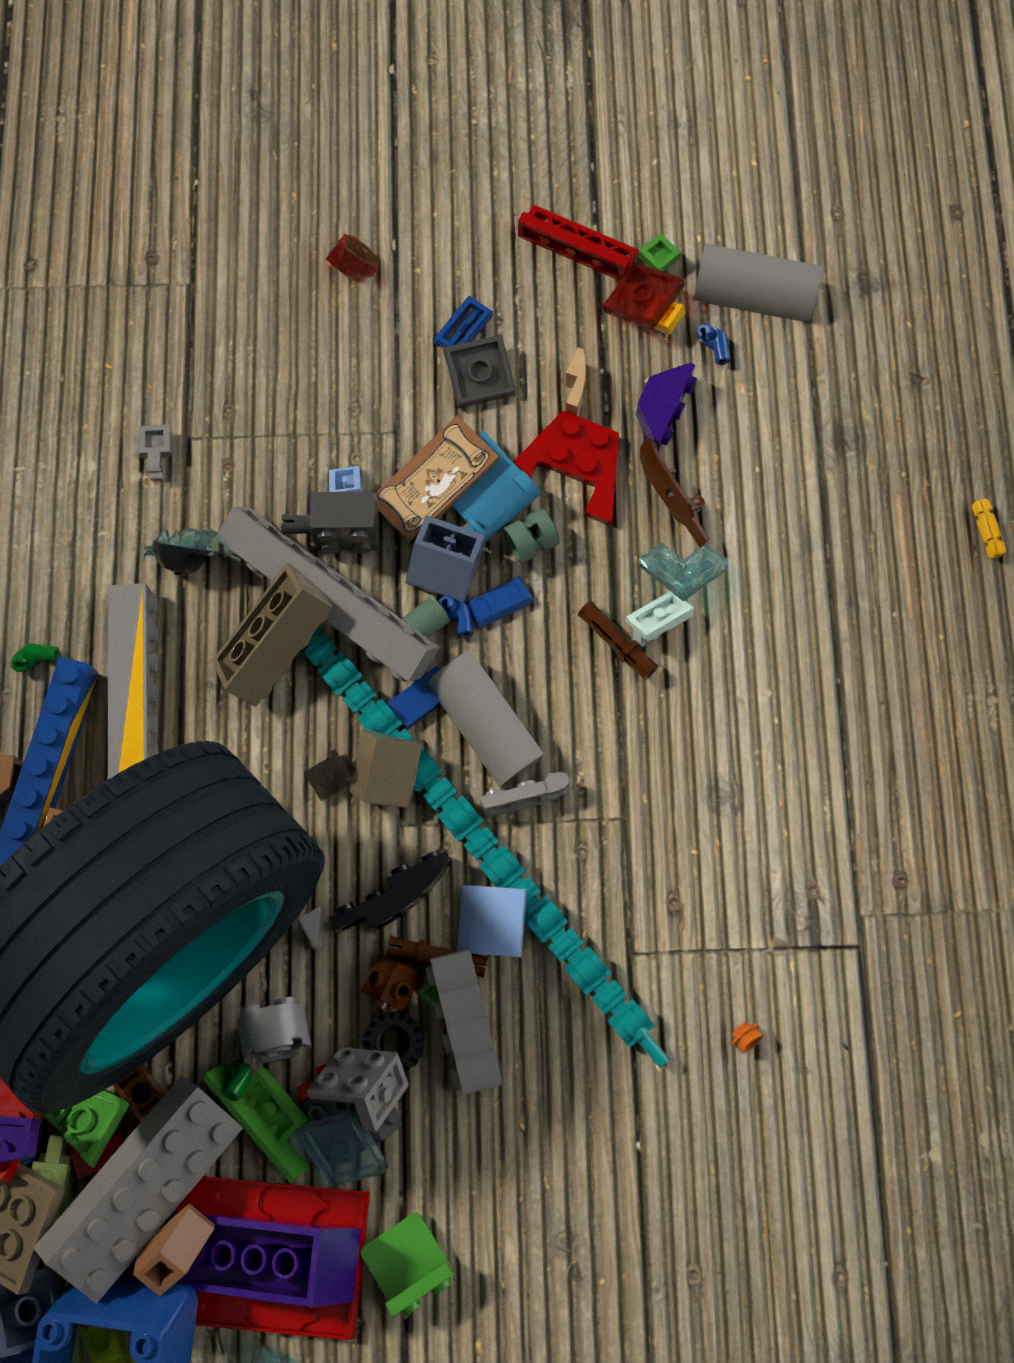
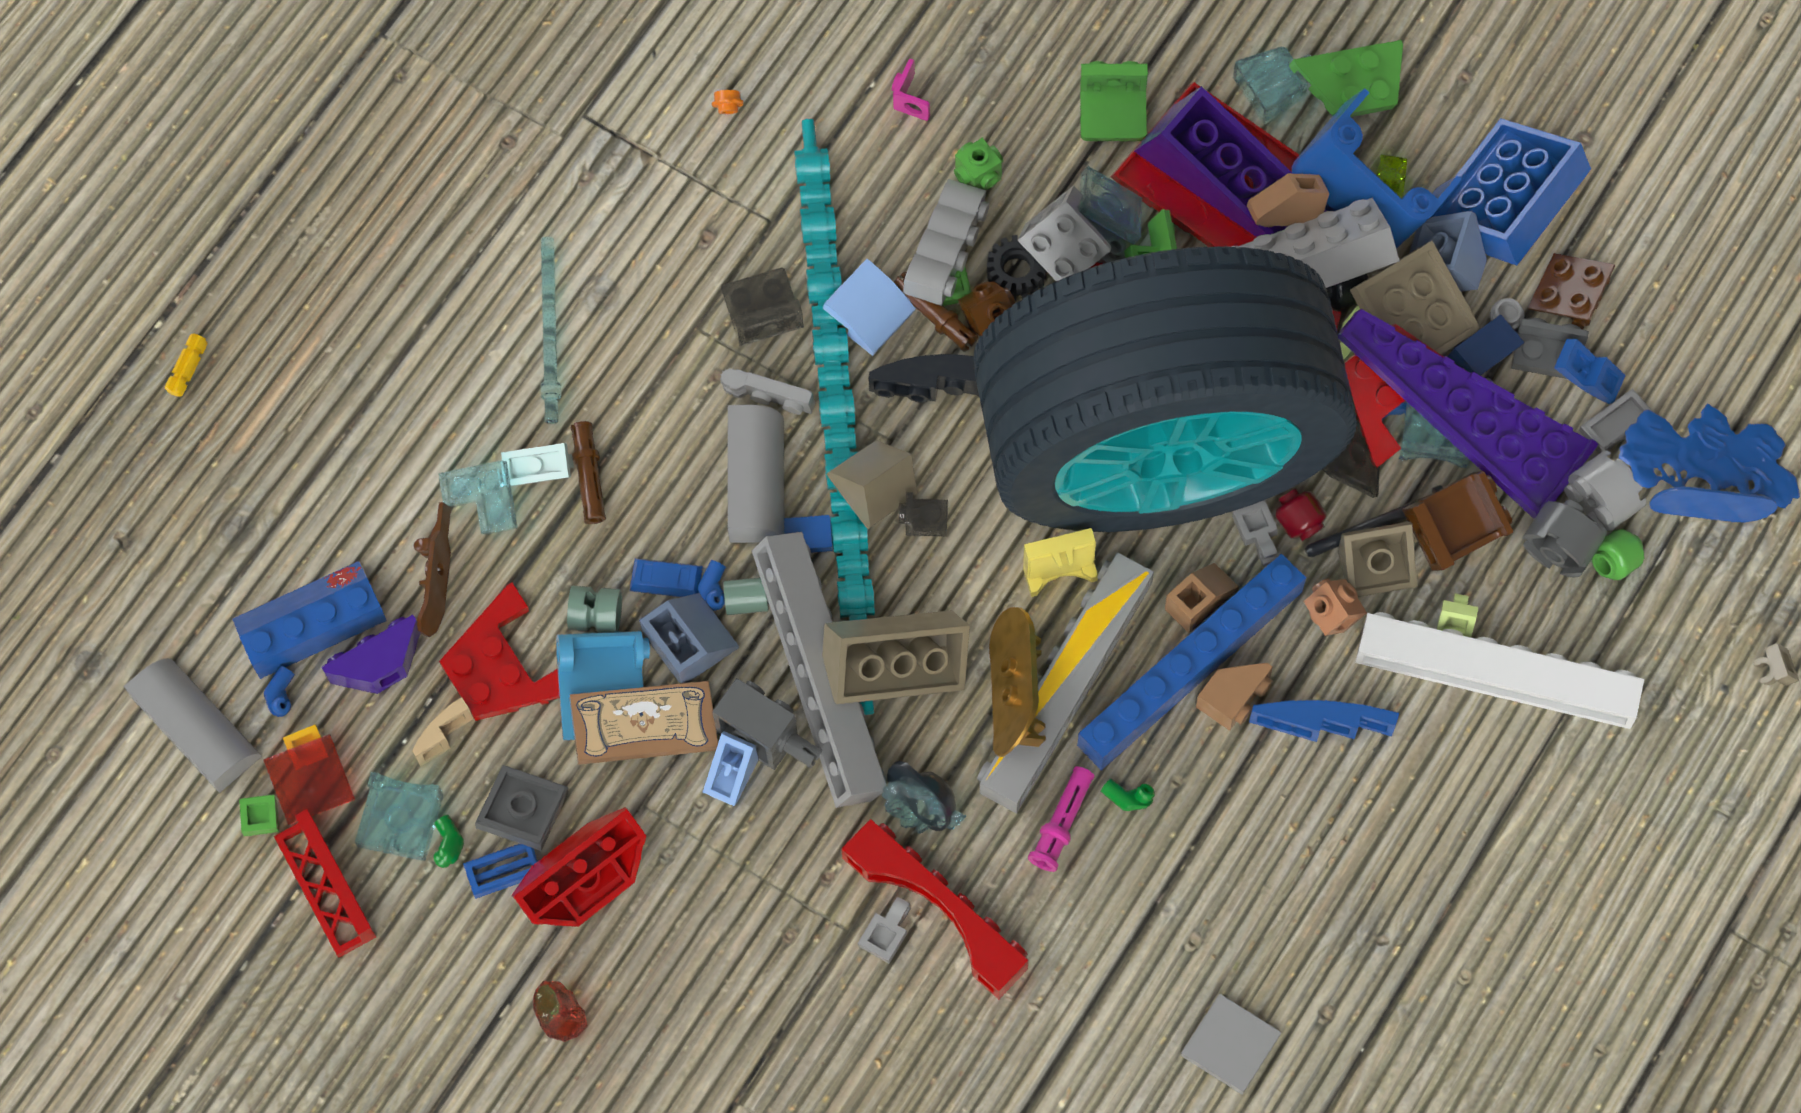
camera: 145 degrees left, 5 degrees down
none -> blue slope [233,561,387,679]
none -> clear light blue piece [355,772,443,861]
none -> green arm [433,815,464,868]
none -> red wedge [511,807,647,927]
none -> clear light blue bar [541,237,561,424]
none -> clear smoke bracket [721,268,804,346]
none -> red arch [841,819,1029,1000]
none -> dark pink bracket [892,58,930,121]
none -> bright green brick [954,137,1003,190]
none -> pearl gold piece [989,607,1046,757]
none -> dark pink pin [1028,766,1095,872]

